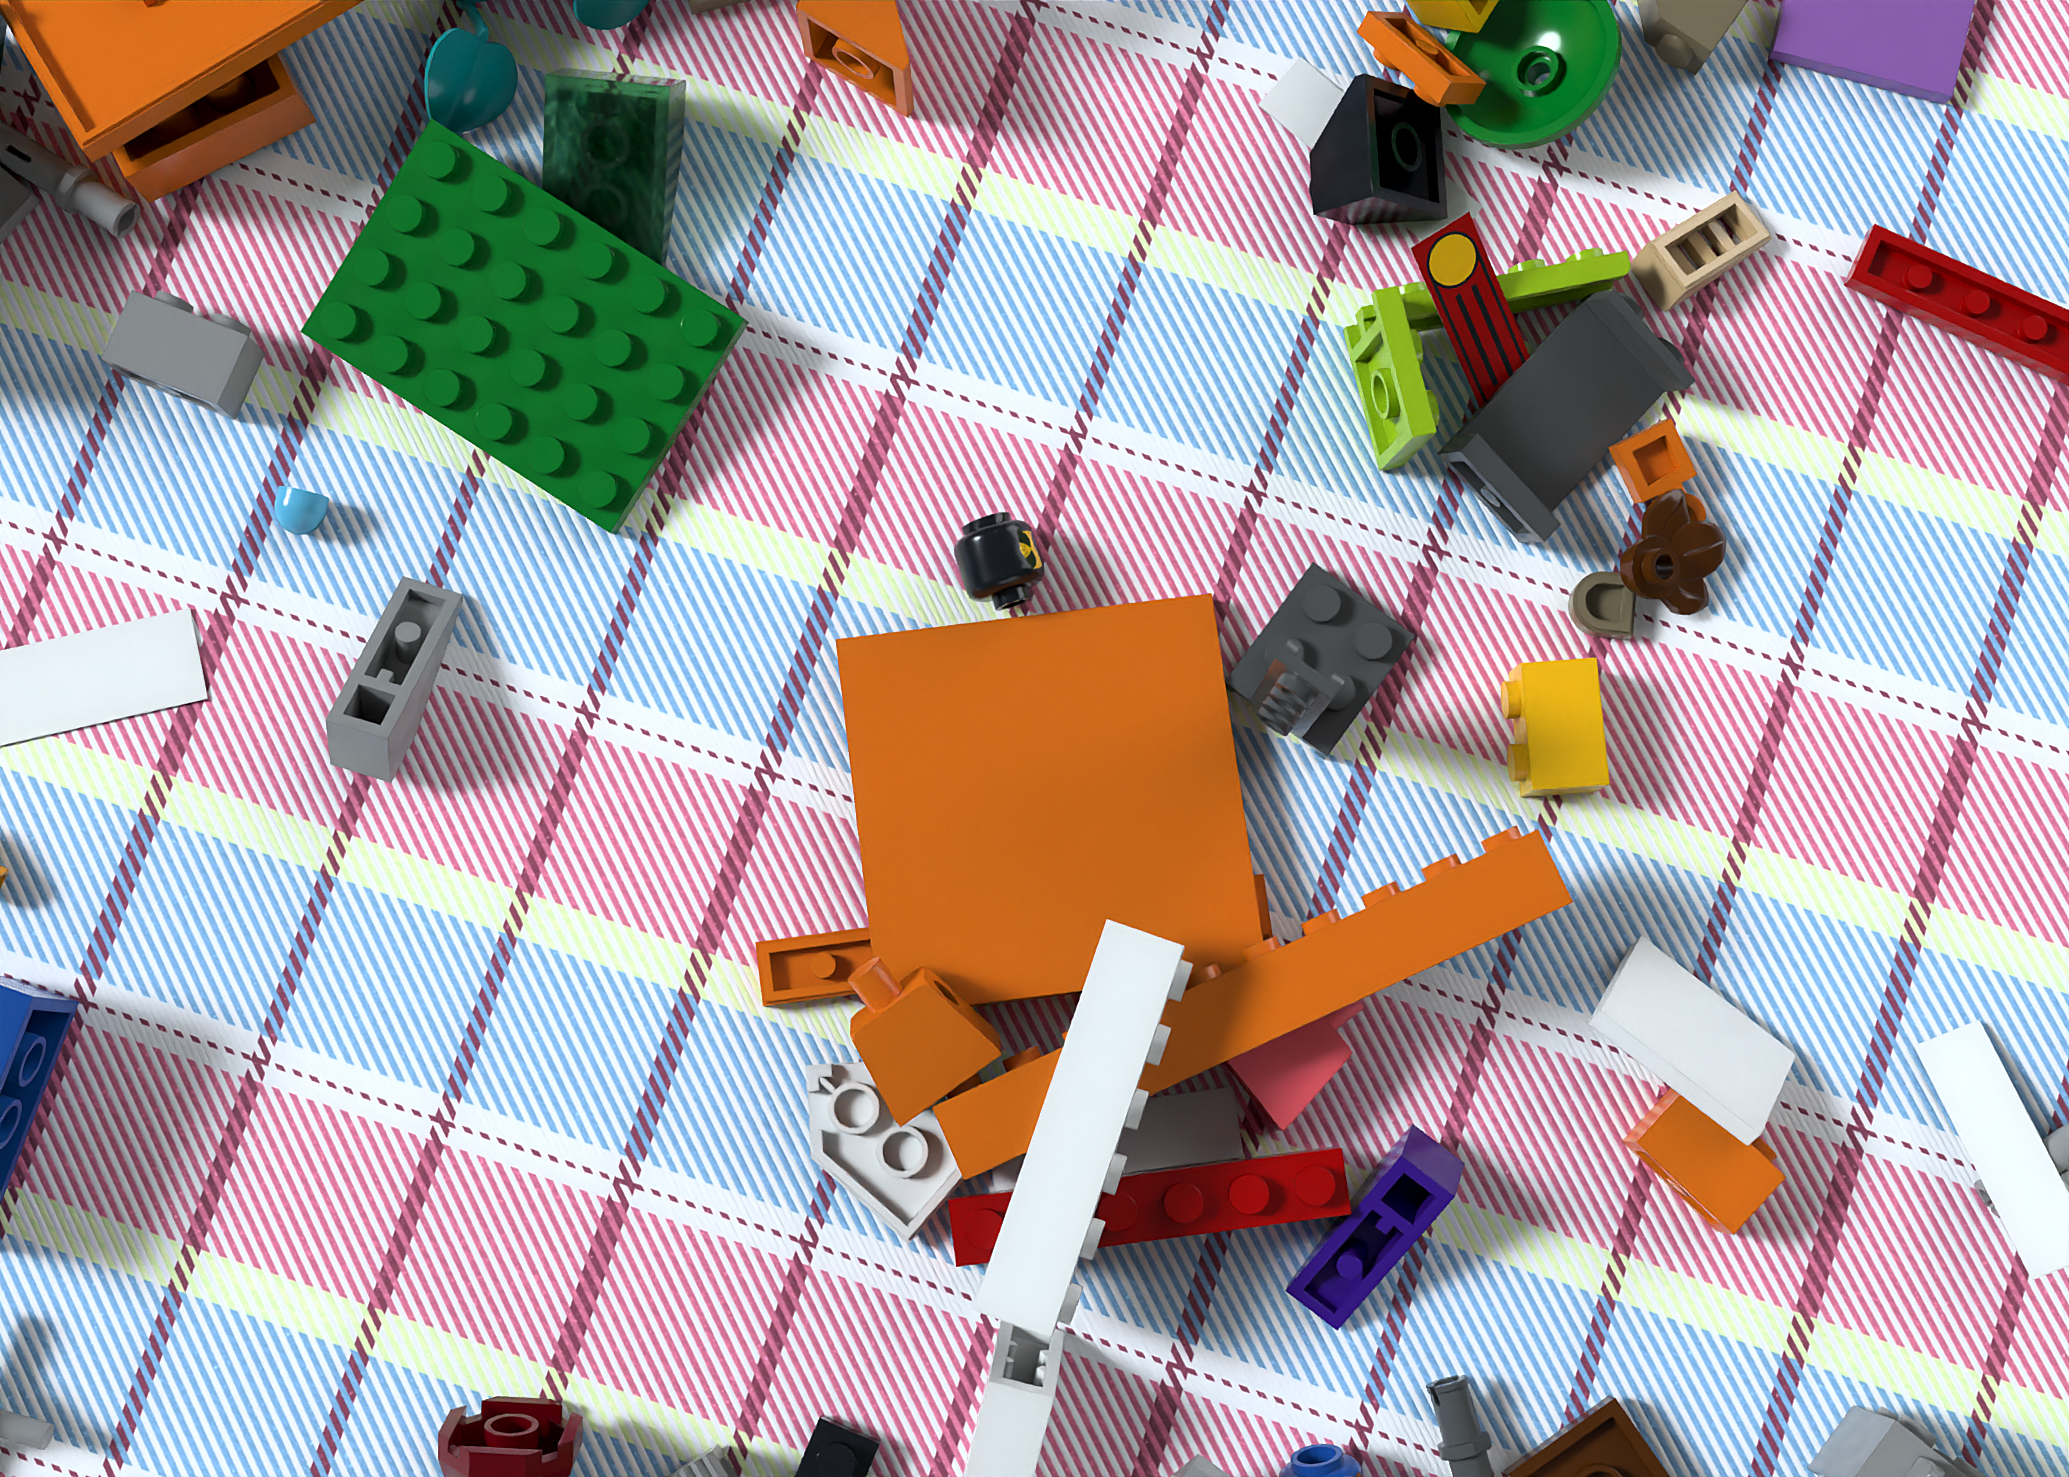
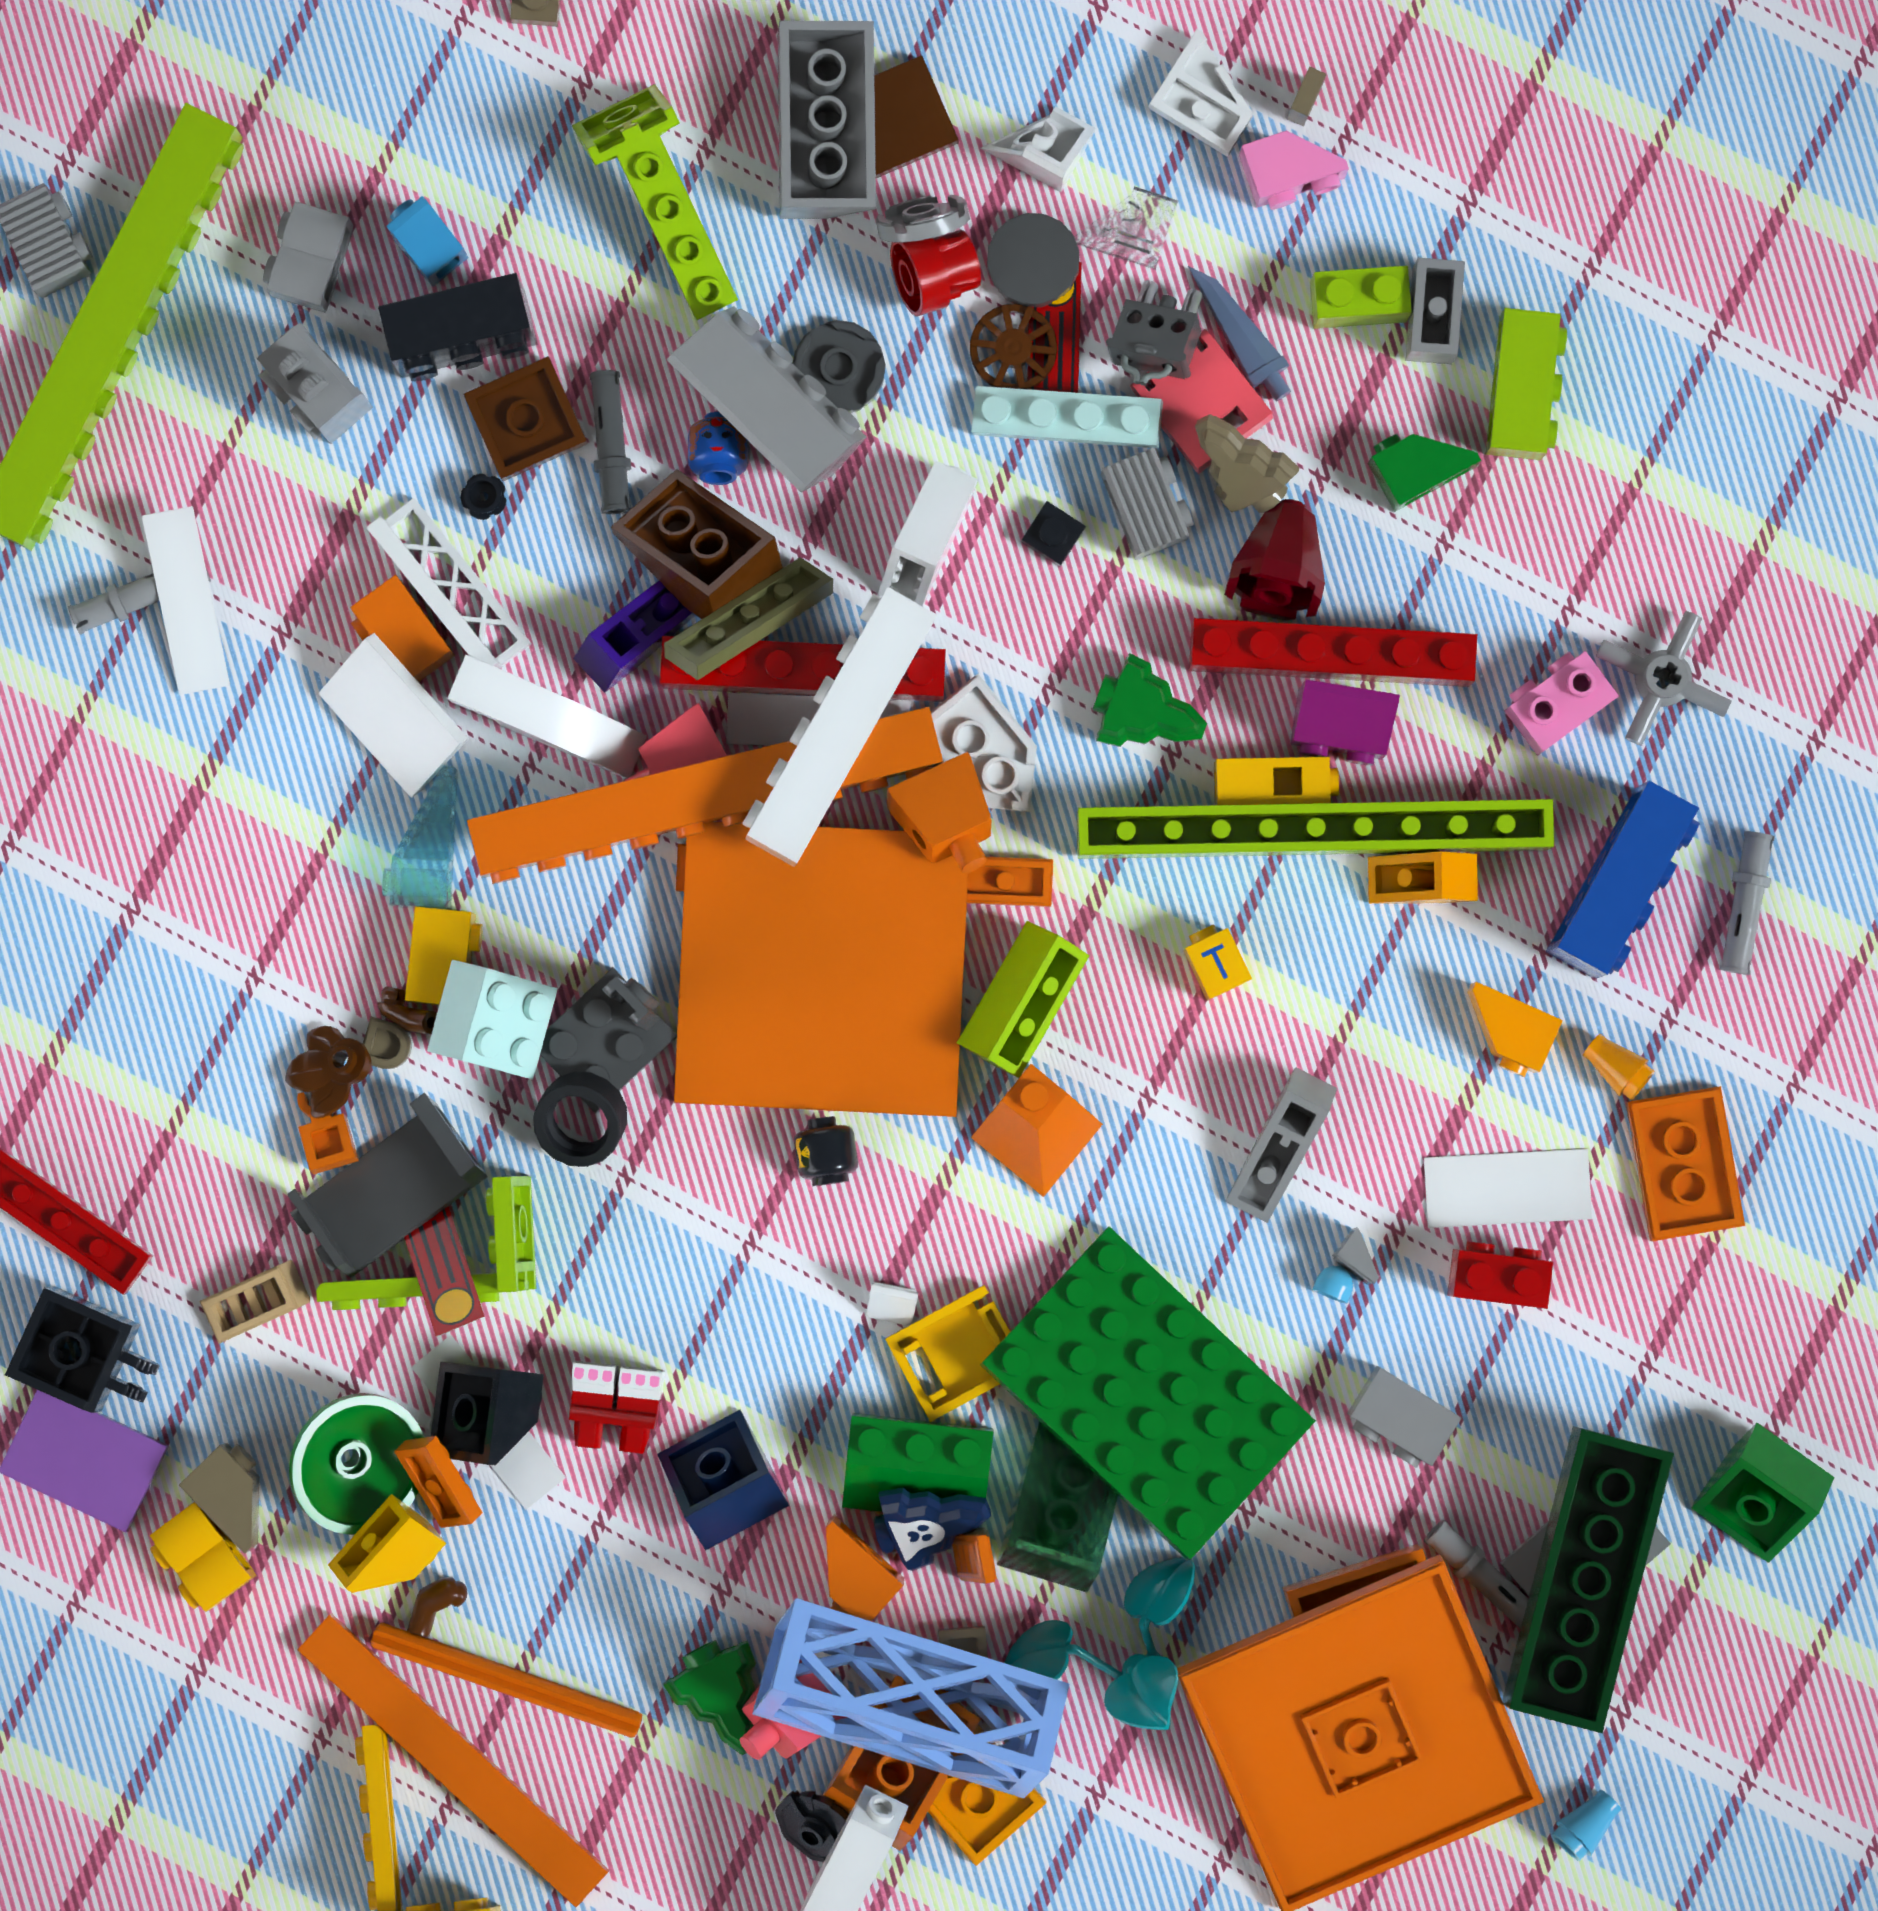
camera: 165 degrees left, 5 degrees up
none -> black hinge [5,1286,160,1413]
none -> white fence [366,497,532,669]
none -> reddish brown arm [377,987,437,1034]
none -> clear light blue slope [382,765,458,910]
none -> light aqua brick [427,960,558,1080]
none -> white slope [447,655,648,778]
none -> black plate [460,474,507,520]
none -> black tyre [533,1072,627,1167]
none -> red hips [569,1361,665,1454]
none -> reddish brown slope [611,469,783,619]
none -> dark blue slope [657,1409,790,1550]
none -> olive plate [664,557,833,680]
none -> green slope [842,1413,994,1512]
none -> white slope [866,1281,918,1325]
none -> dark blue rock [874,1488,991,1571]
none -> yellow container [885,1284,1010,1422]
none -> orange slope [952,1528,997,1584]
none -> lime brick [957,921,1090,1078]
none -> orange slope [971,1064,1103,1197]
none -> lime brick [1077,799,1554,859]
none -> green rock [1092,653,1207,747]
none -> yellow brick [1183,924,1252,1001]
none -> red brick [1189,618,1478,687]
none -> yellow brick [1214,757,1339,805]
none -> magenta slope [1290,679,1400,766]
none -> light grey slope [1332,1227,1379,1285]
none -> light orange slope [1368,851,1478,904]
none -> red brick [1447,1241,1553,1309]
none -> light orange slope [1467,982,1563,1077]
none -> bright pink brick [1504,651,1619,756]

